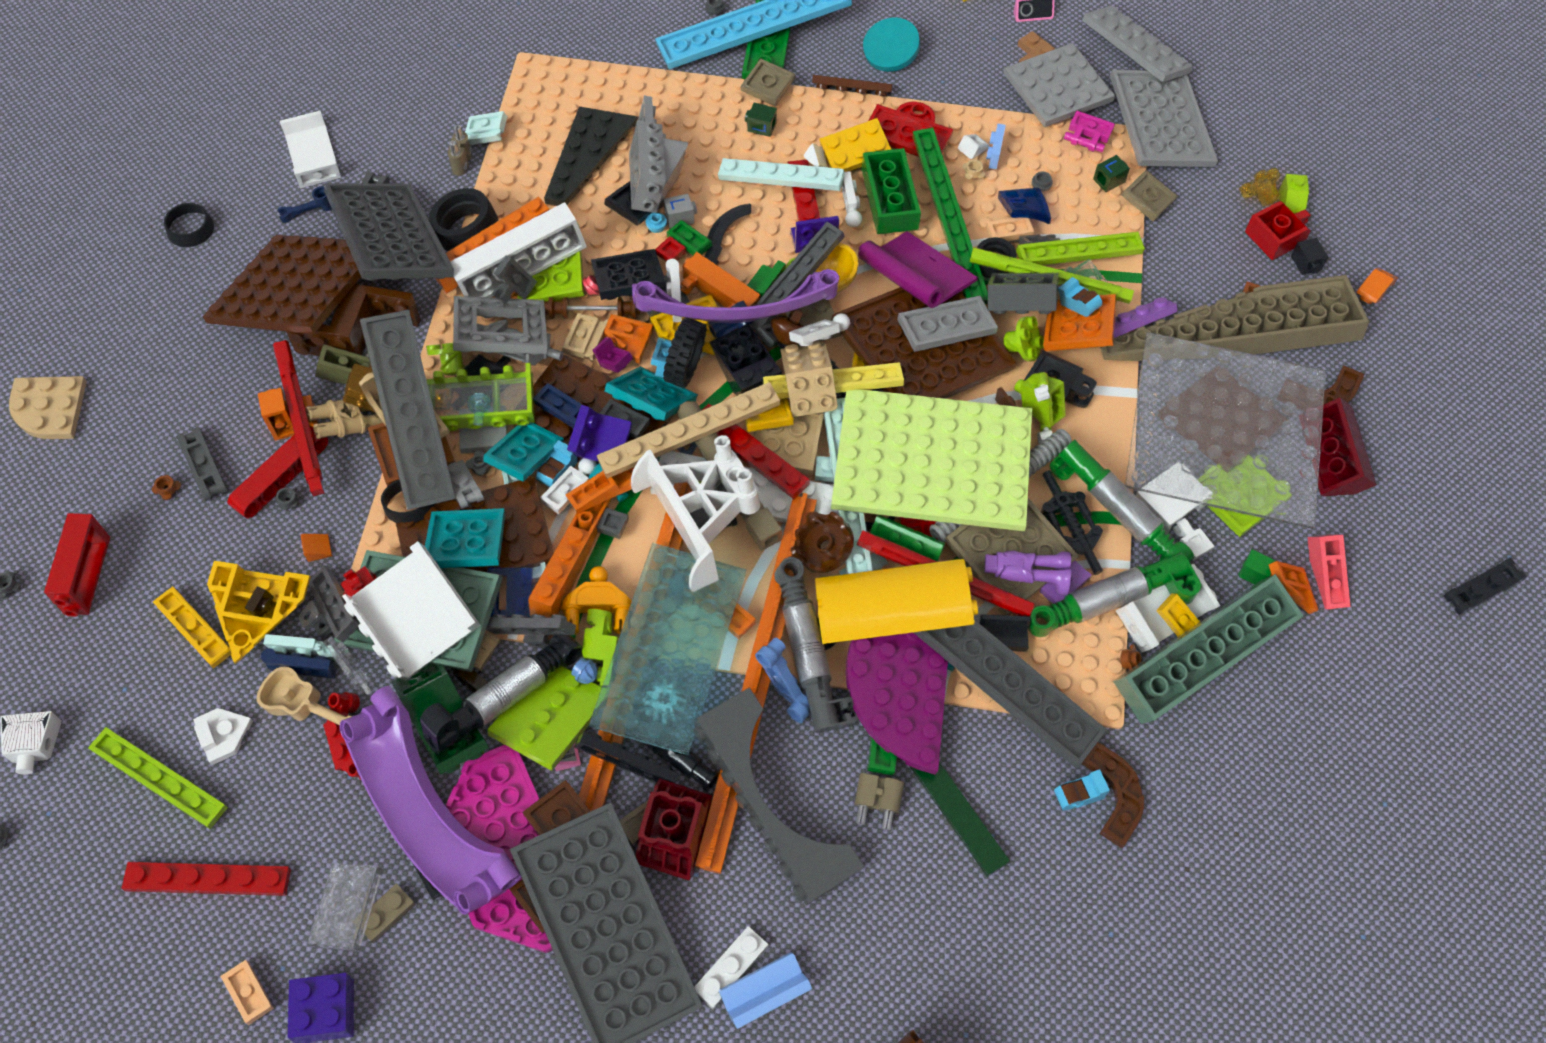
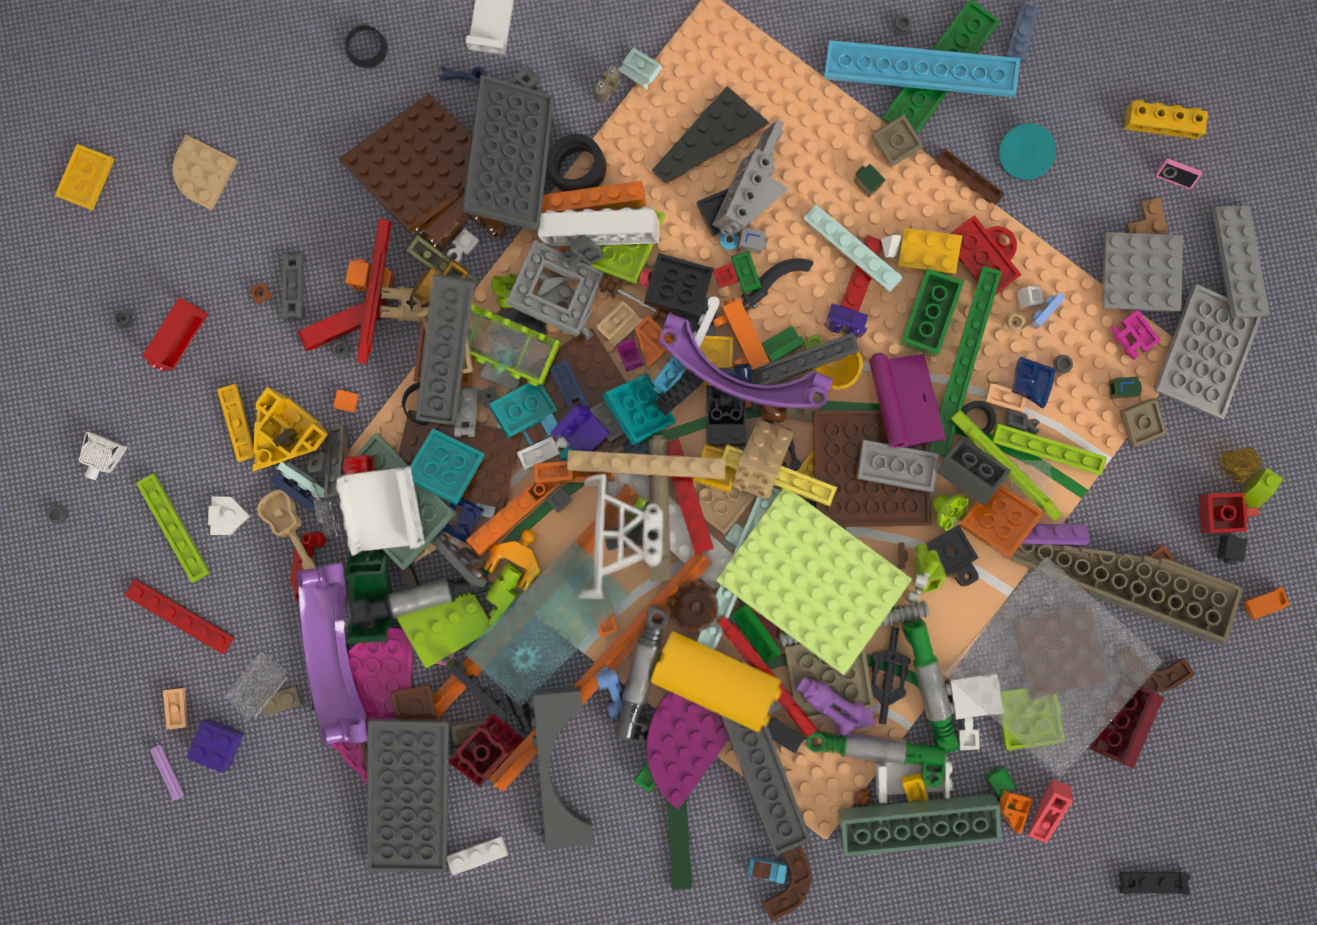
camera: 30 degrees right, 25 degrees up
medium blue plate [571,658,598,684] -> none
light blue panel [719,952,812,1029] -> none
white plate [789,313,850,346] -> none
white plate [841,171,862,227] -> none
dark tan piece [854,773,904,830] -> none
medium azure leg [1058,277,1102,317] -> none

